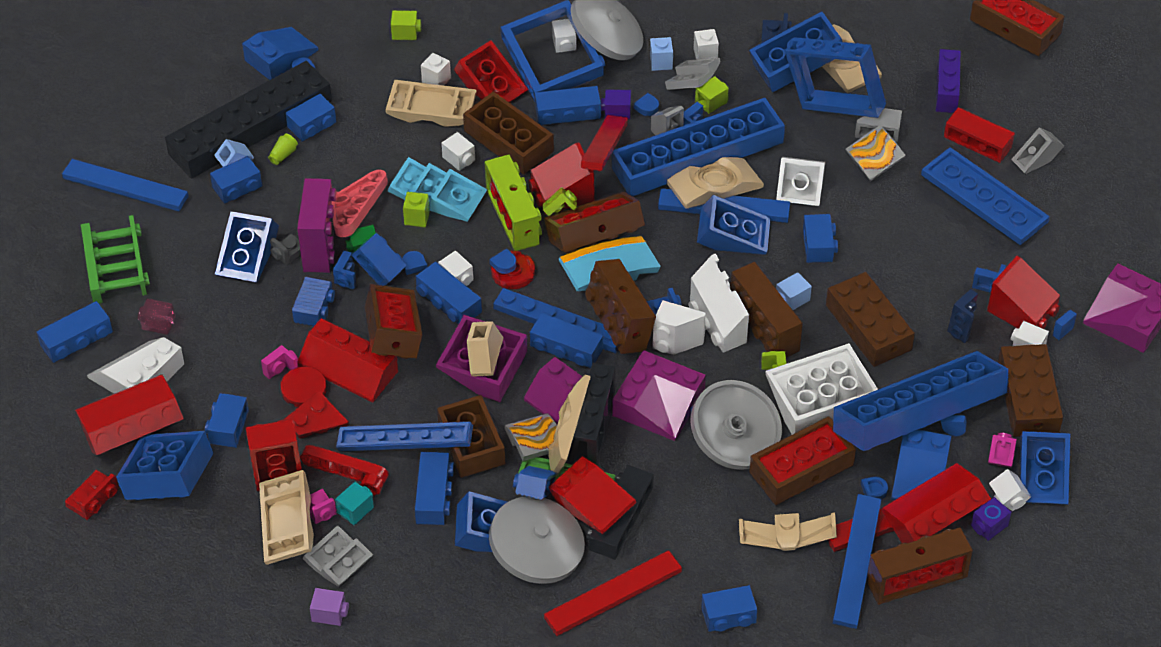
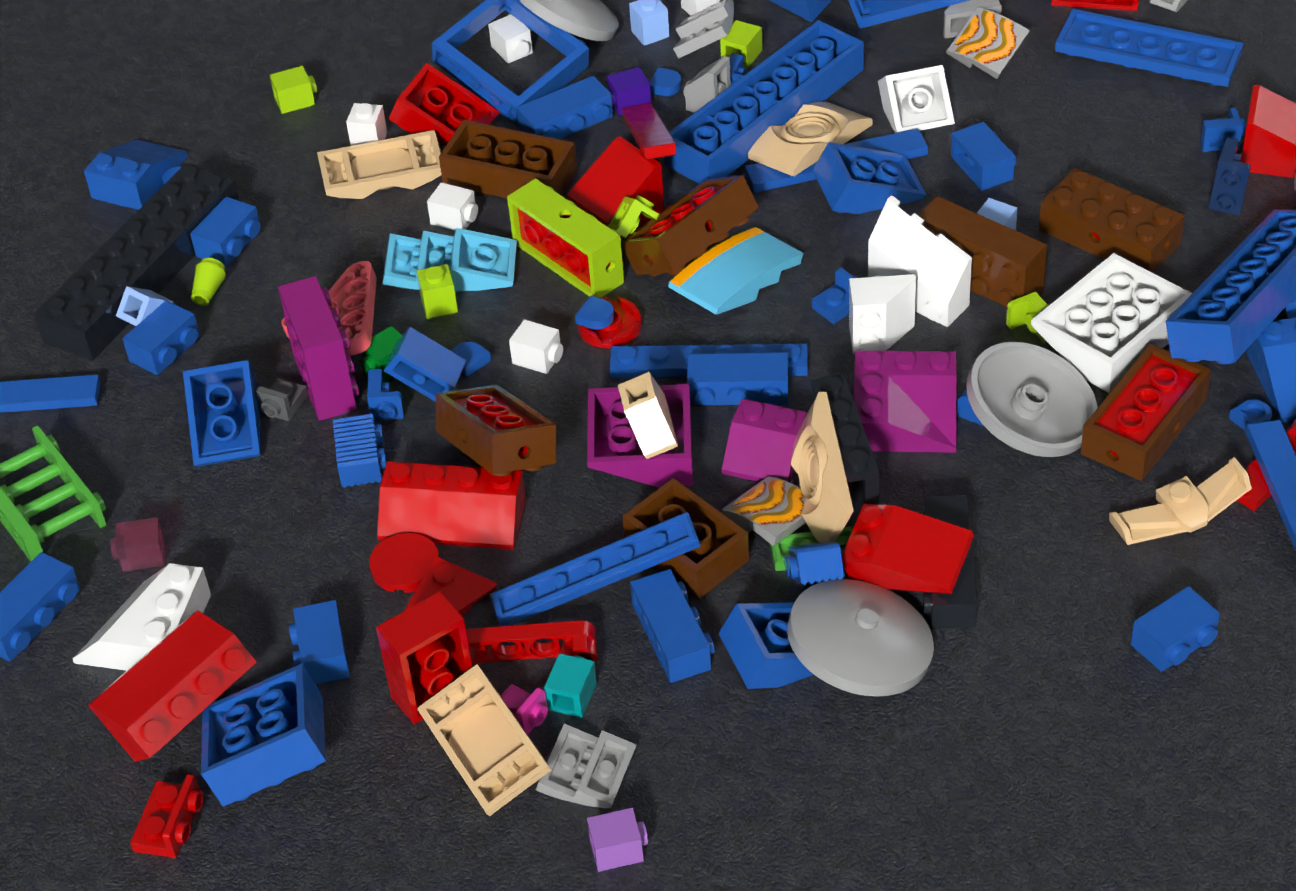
camera: 20 degrees left, 5 degrees down
dark pink bracket [261,345,298,379] -> none
blue brick [416,261,482,324] -> none
red tile [544,550,682,636] -> none
reddish brown brick [585,259,656,354] -> none

